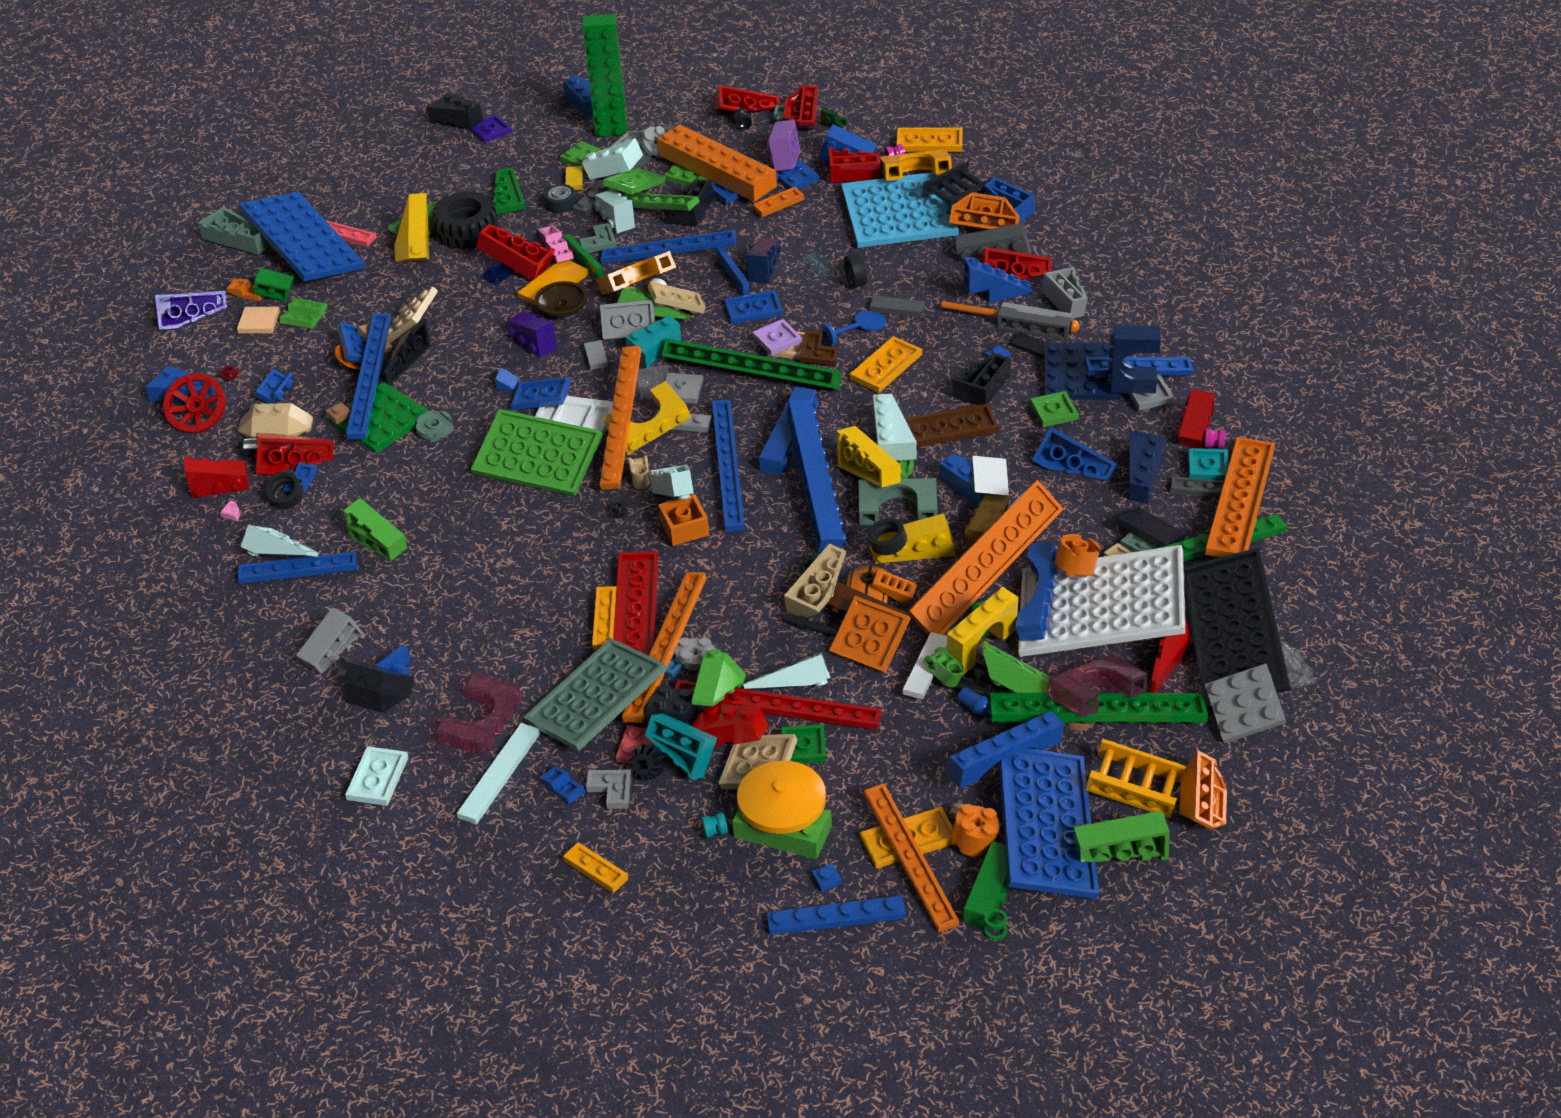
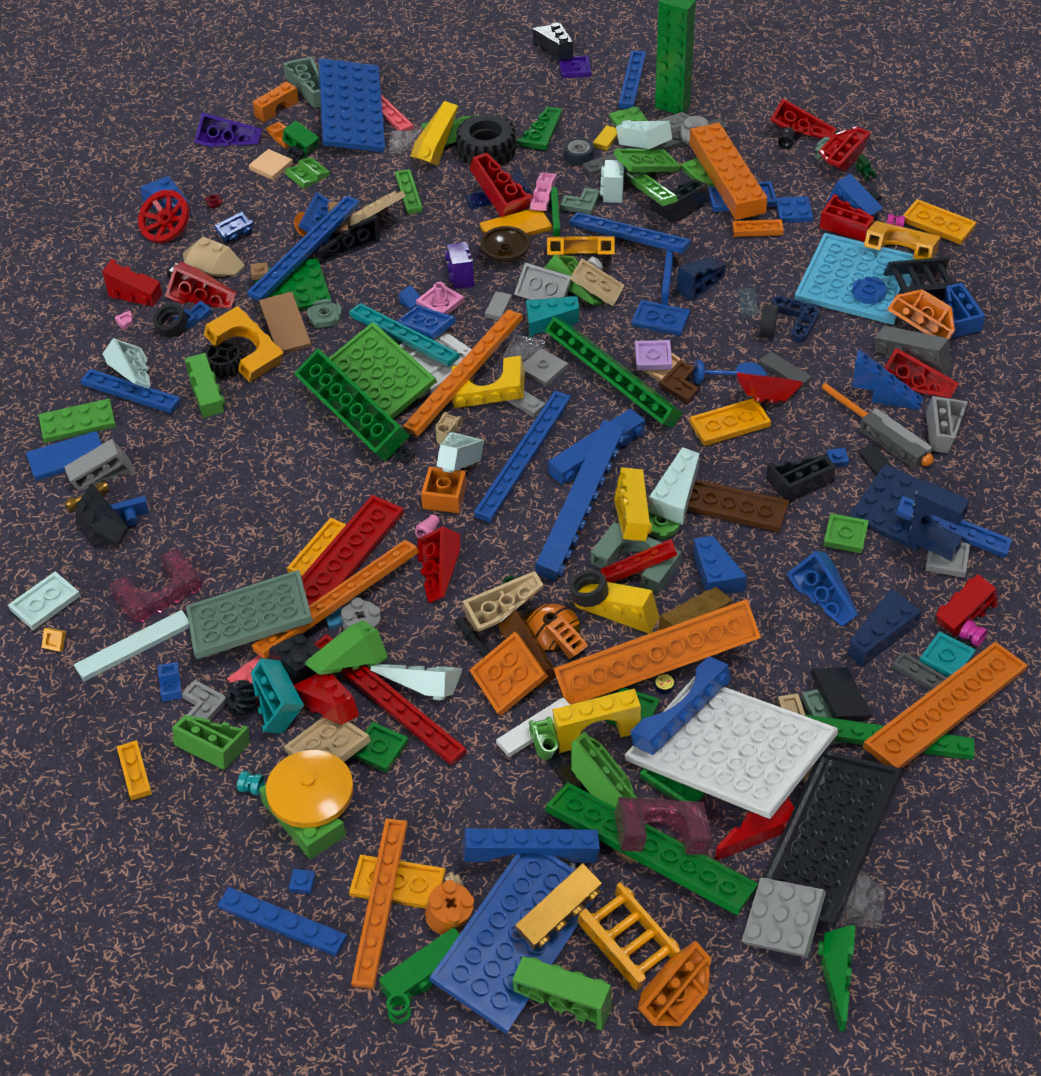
camera: 30 degrees right, 5 degrees up
medium lavender brick [767,120,800,171] -> none
blue piece [958,687,991,716] -> none
white sticker [973,456,1009,495] -> none
orange brick [1054,534,1100,577] -> none
none -> blue tile [26,431,102,481]
none -> bright green plate [38,399,116,443]
none -> light orange plate [41,628,66,652]
none -> pearl gold bar [64,481,110,512]
none -> bright green wedge [172,715,250,770]
none -> black gear [201,339,247,379]
none -> light orange arch [204,306,283,382]
none -> orange arch [252,81,299,122]
none -> medium nougat tile [259,292,311,354]
none -> black plate [287,146,304,163]
none -> green brick [294,348,410,462]
none -> teal tile [349,303,460,367]
none -> clear wing [389,130,420,154]
none -> bright green tile [395,169,423,215]
none -> bright pink cone [415,515,440,538]
none -> bright pink plate [416,282,464,315]
none -> red wedge [417,526,460,603]
none -> wedge [515,863,602,950]
none -> red tile [600,539,677,583]
none -> blue plate [619,50,646,109]
none -> green plate [640,768,704,812]
none -> tile [654,674,675,694]
none -> red wedge [737,372,803,404]
none -> dark blue beam [771,295,820,343]
none -> green wedge [818,925,855,1032]
none -> blue tile [852,277,887,304]

